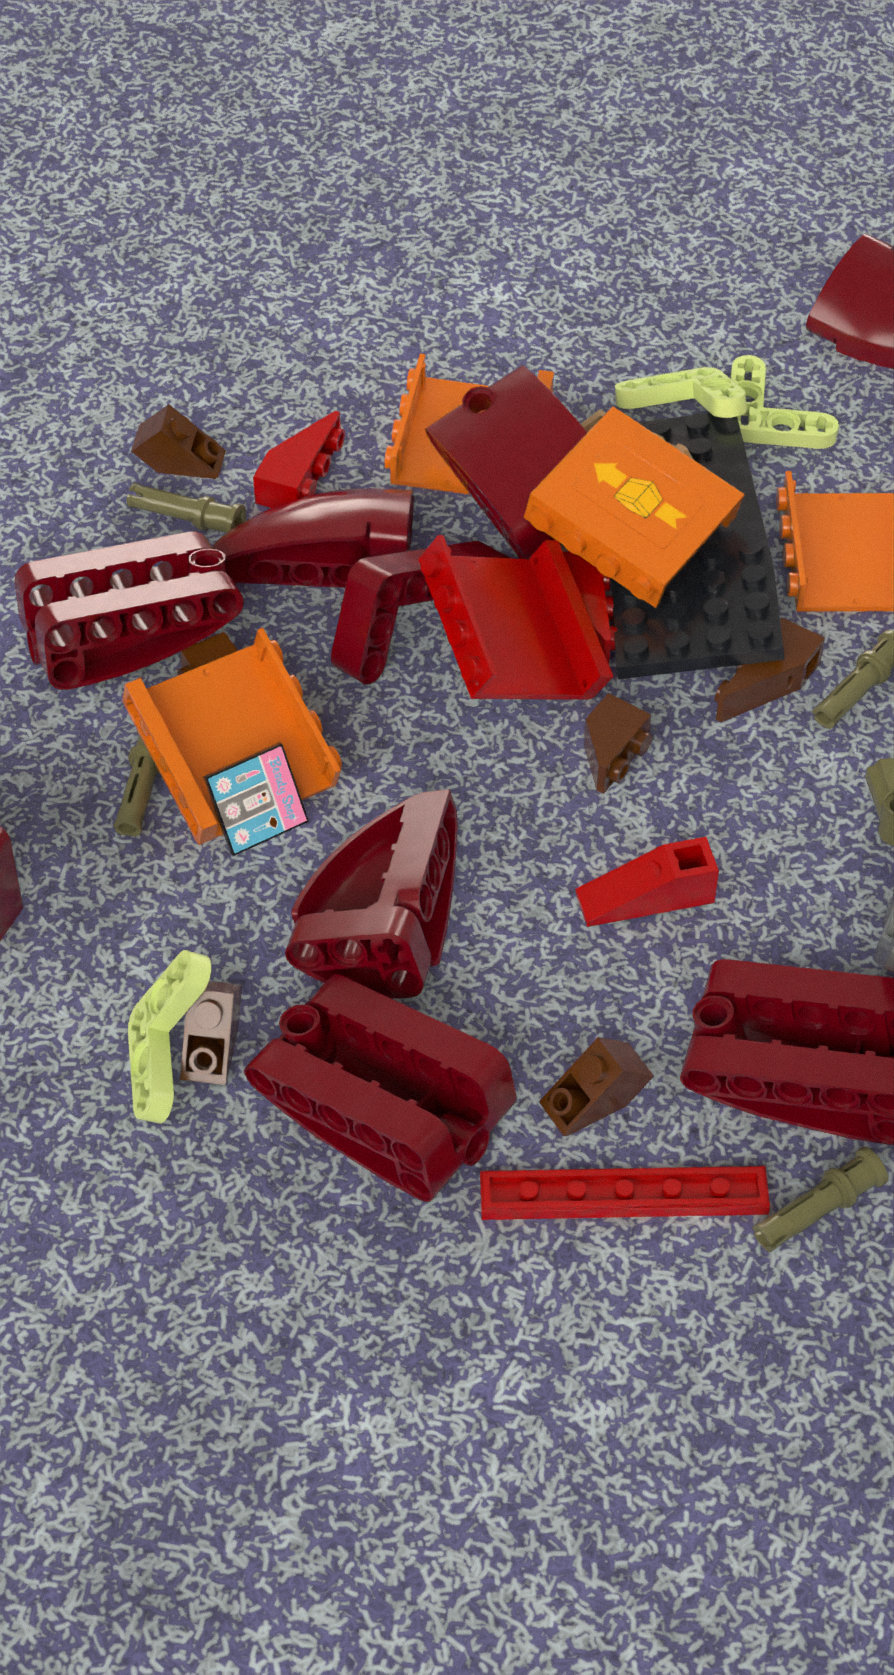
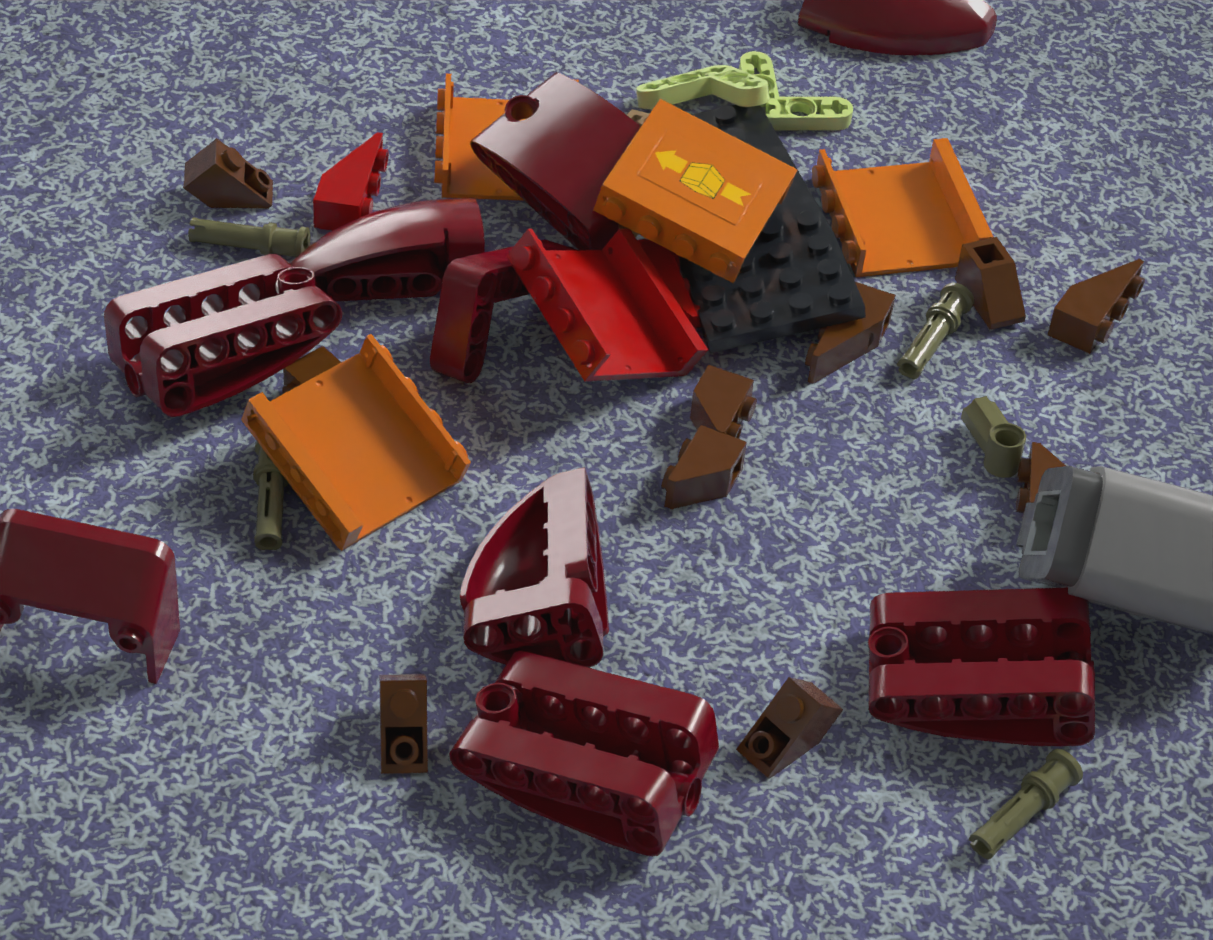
camera: 15 degrees left, 5 degrees down
yellowish green beam [128,950,211,1124] -> none
piece [203,742,309,856] -> none
red tile [480,1166,770,1220] -> none
red slope [575,837,719,927] -> none
none -> reddish brown slope [661,425,747,509]

